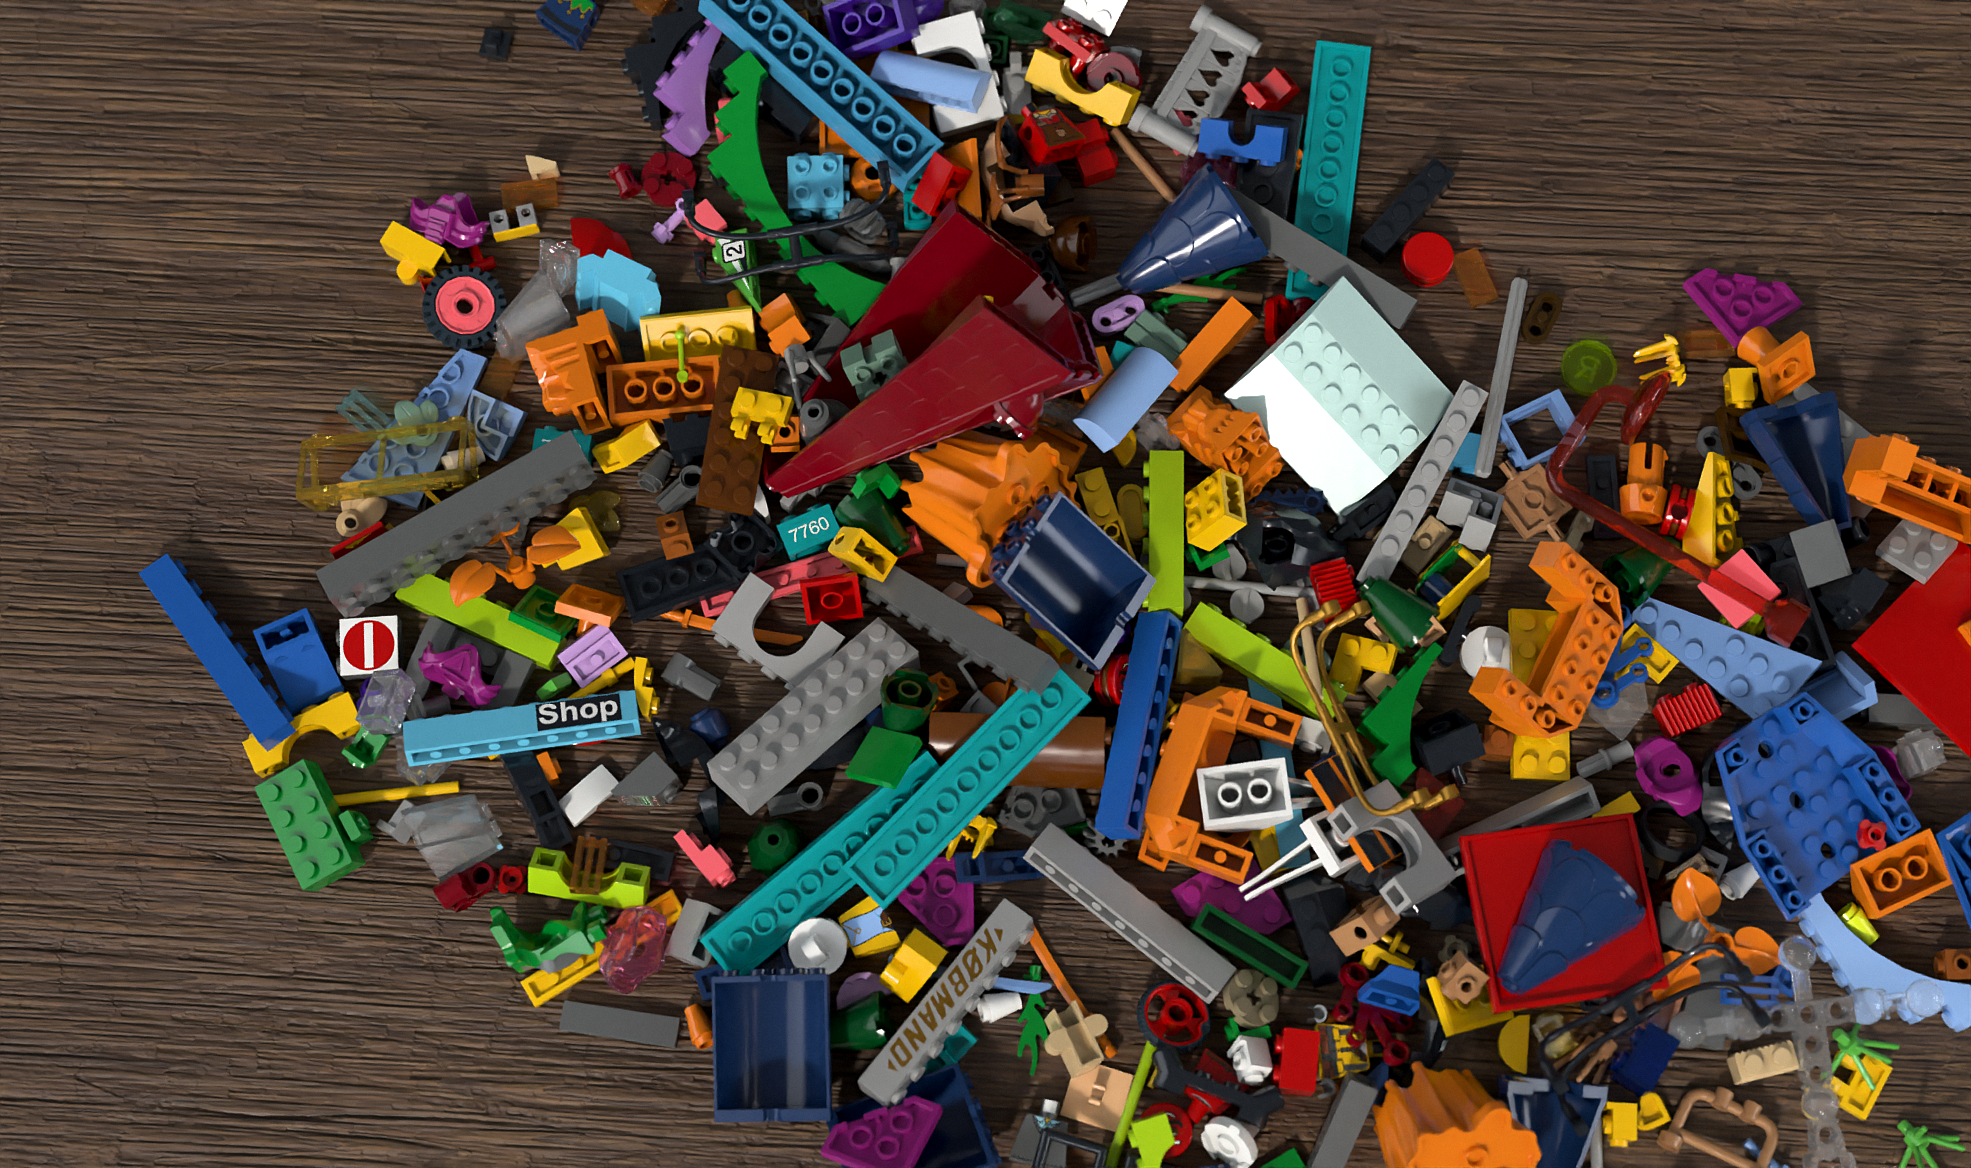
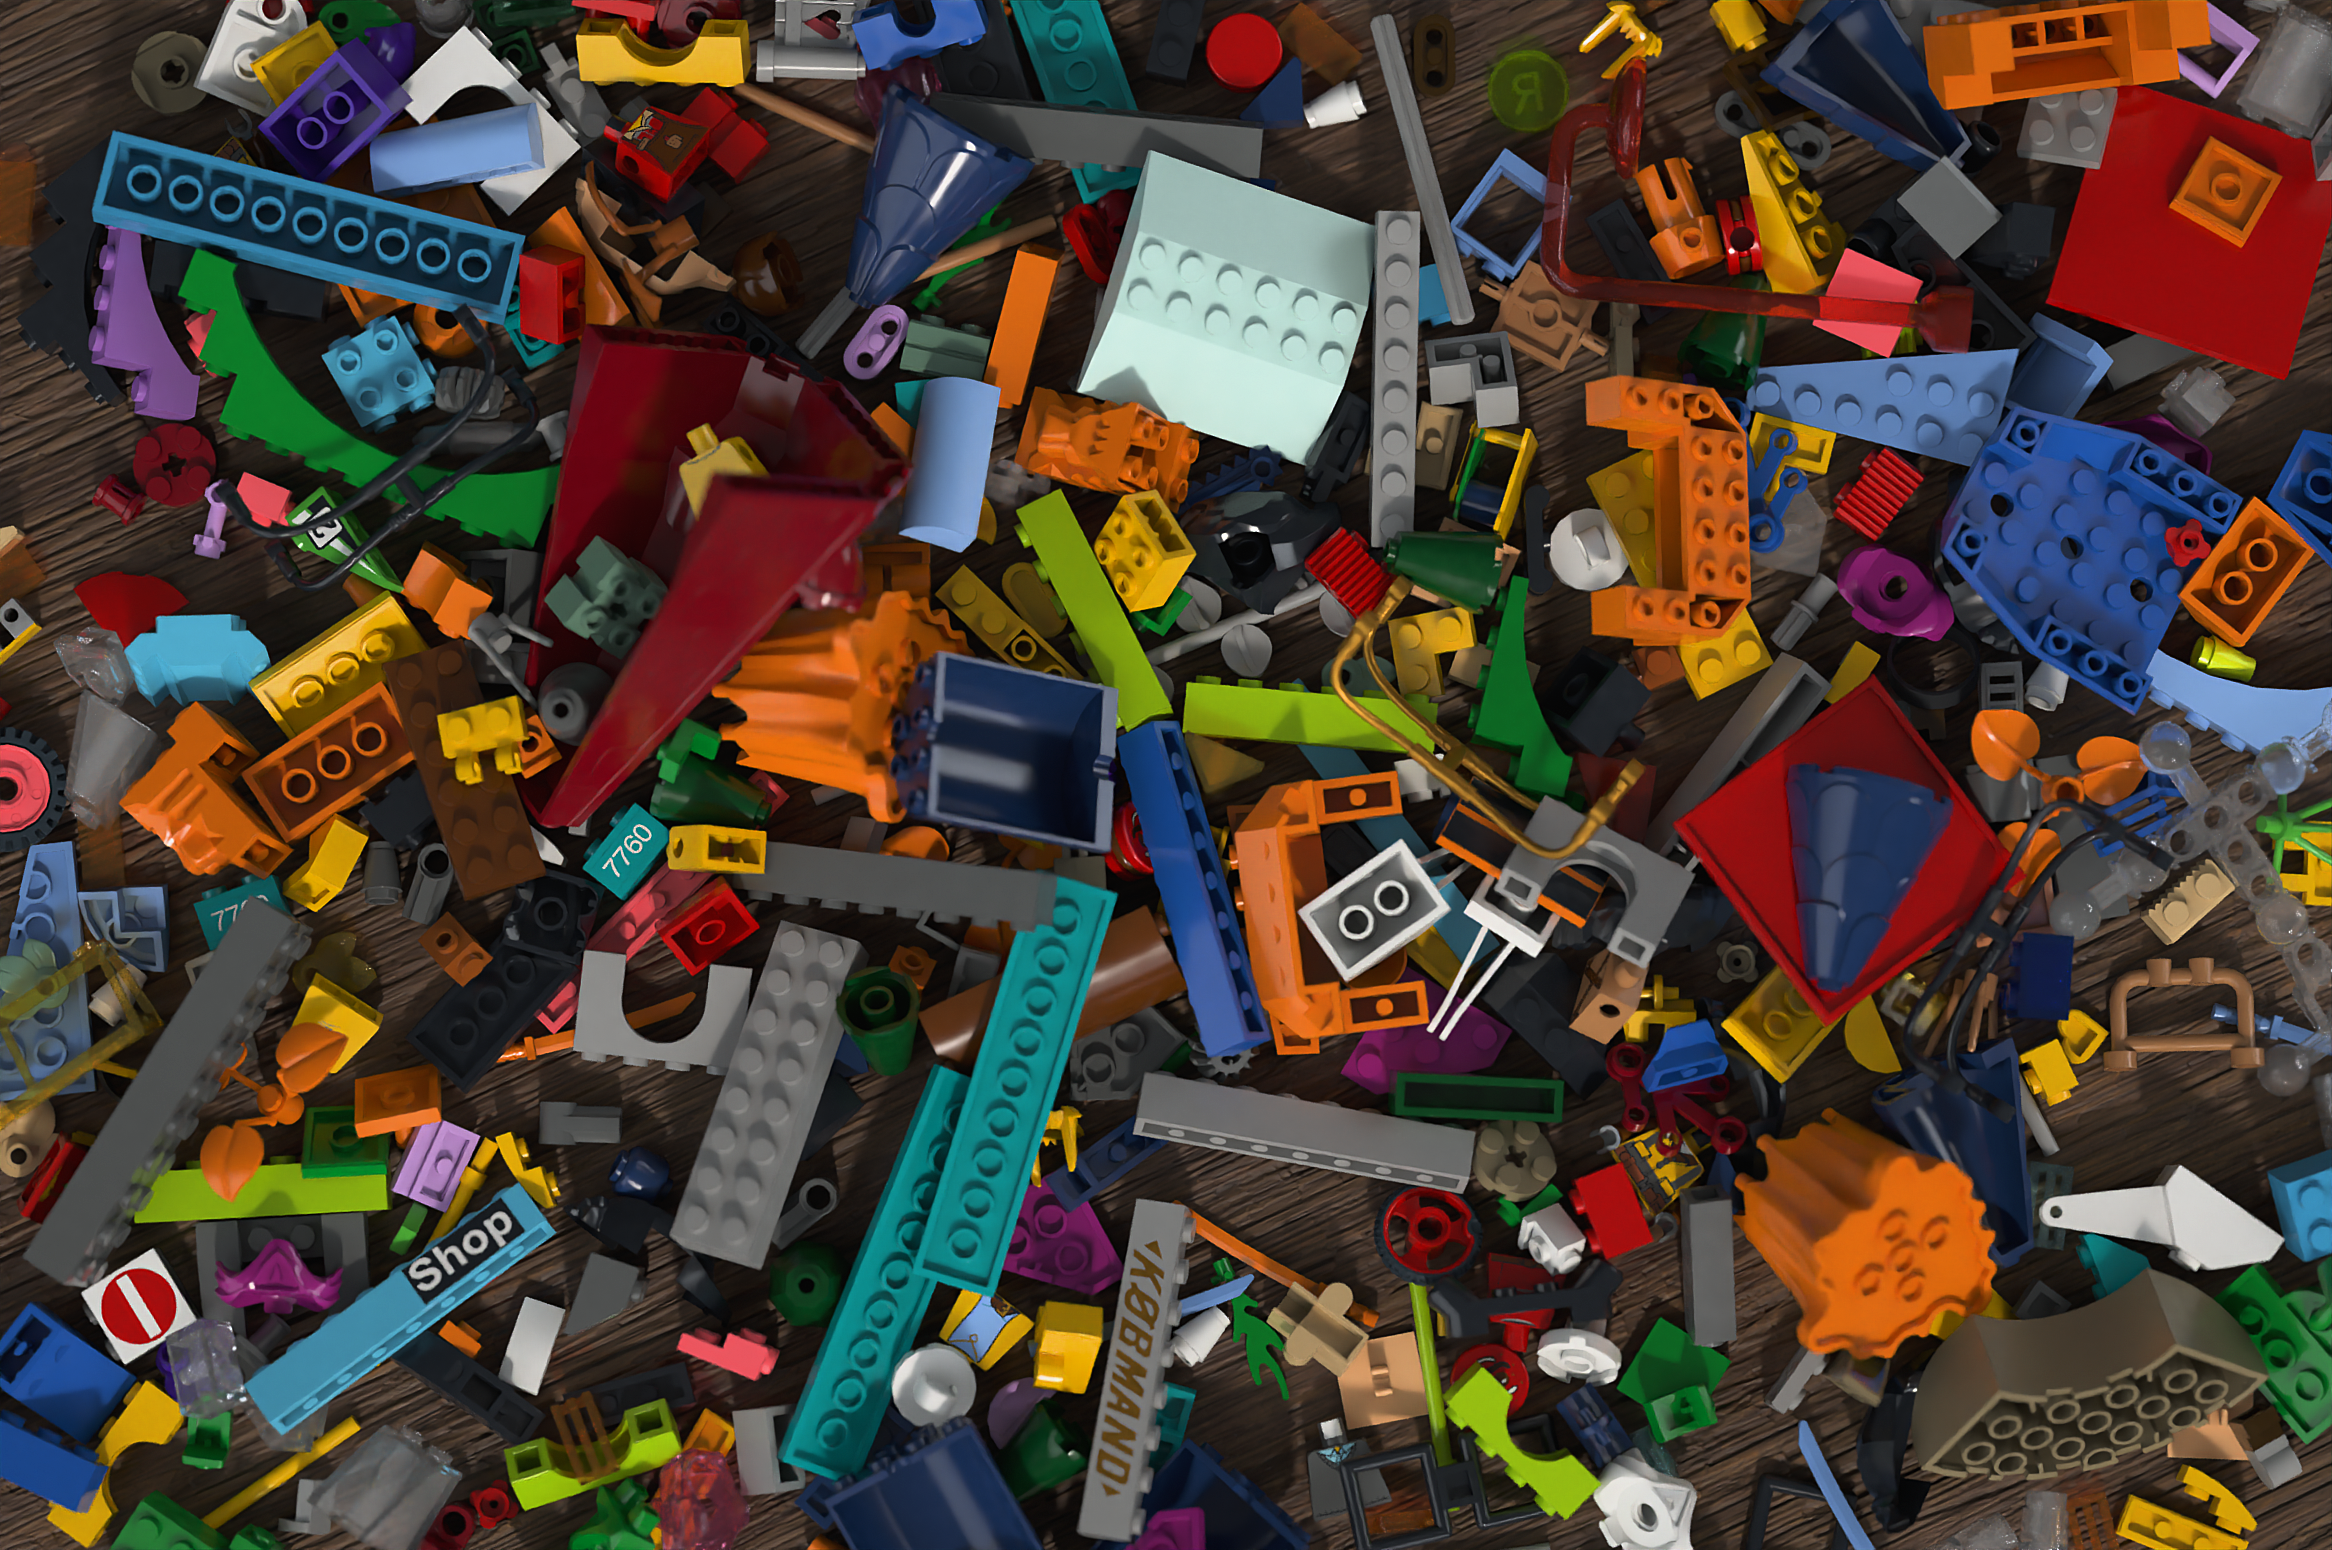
camera: 30 degrees left, 10 degrees up
lime hinge [674,330,689,383] -> none
green tile [845,726,923,790] -> none
tan bar [1296,597,1323,700] -> none
medium nougat brick [1436,950,1490,1004] -> none
clear orange tile [1651,853,1718,903] -> none
none -> dark blue slope [1238,56,1303,129]
none -> white cone [1303,81,1367,129]

